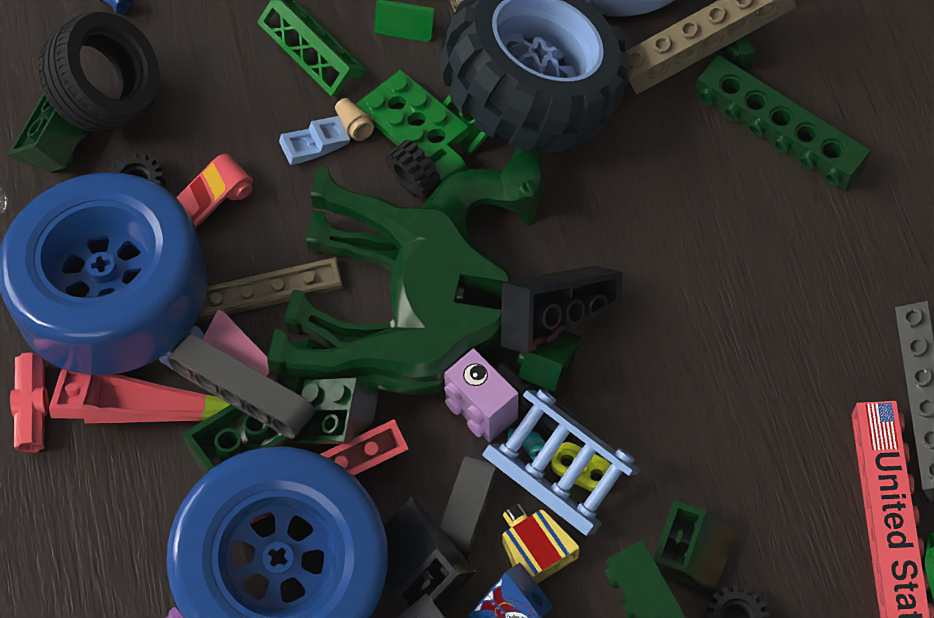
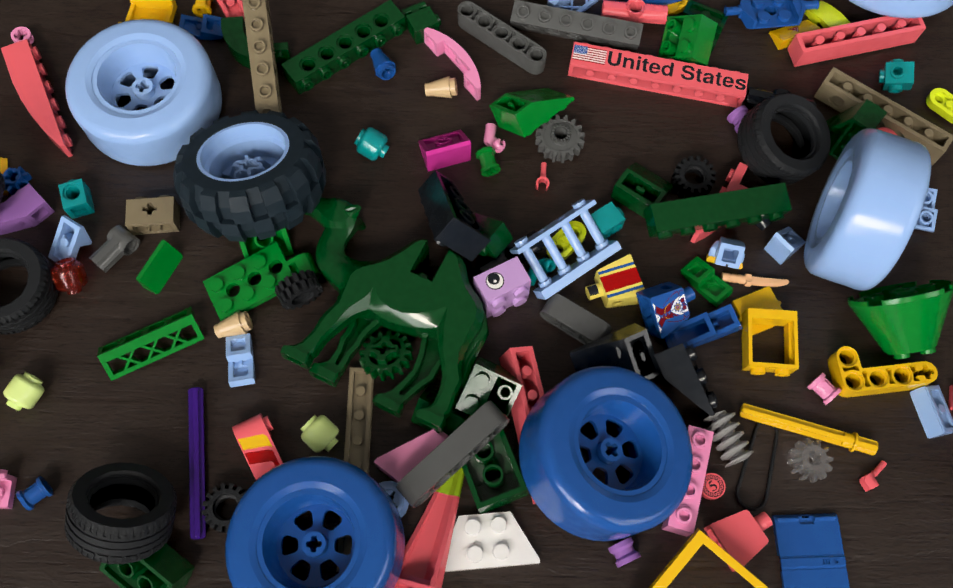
camera: 80 degrees left, 5 degrees up
none -> dark purple axle [188,387,206,540]
none -> yellowish green head [300,415,339,453]
none -> teal head [354,127,389,161]
none -> dark green gear [359,330,413,381]
none -> blue cone [370,48,396,80]
none -> dark green brick [400,1,441,45]
none -> dark pink slope [418,129,471,172]
none -> bright pink slope [424,27,481,101]
none -> tan cone [425,76,458,98]
none -> white wing [445,511,540,572]
none -> dark grey beam [458,1,547,75]
none -> green bush [475,147,501,177]
none -> bright pink arm [483,123,506,153]
none -> green slope [489,88,575,138]
none -> dark grey gear [535,114,585,163]
none -> coral hand [535,162,550,191]
none -> teal brick [591,202,625,239]

